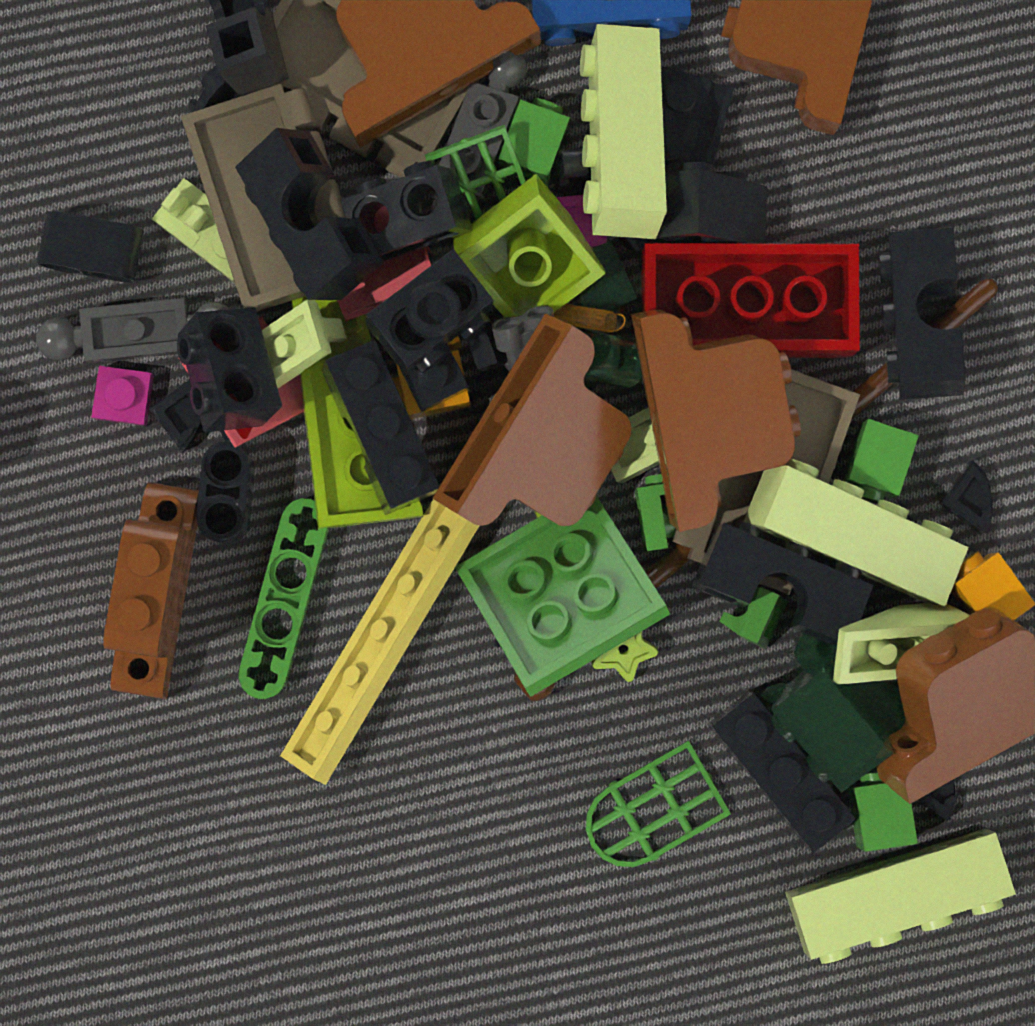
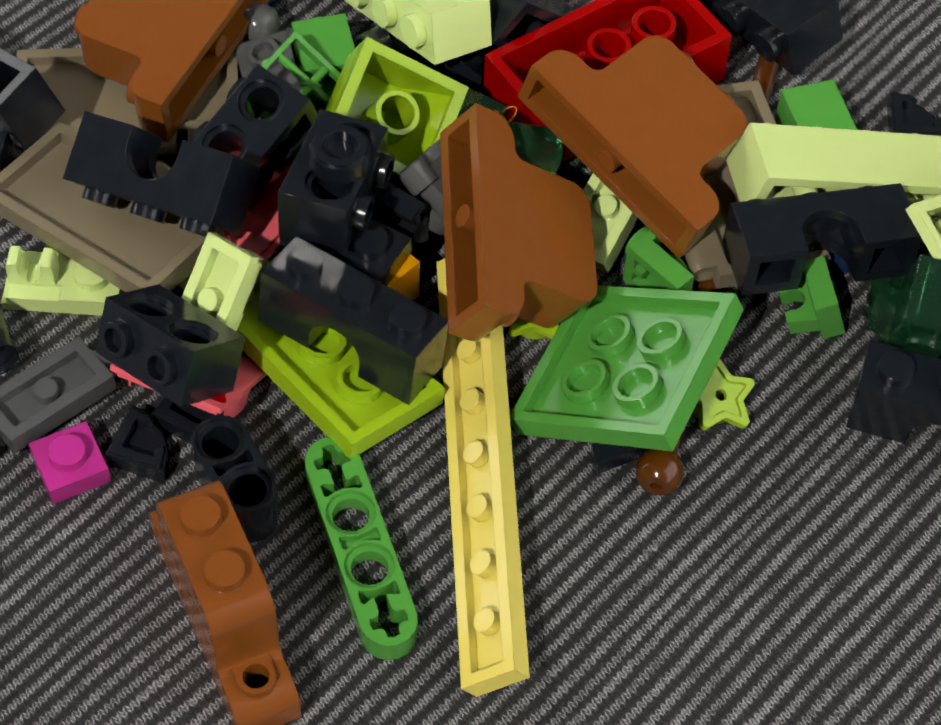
camera: 30 degrees left, 30 degrees down
bright green window [586,741,731,867] -> none

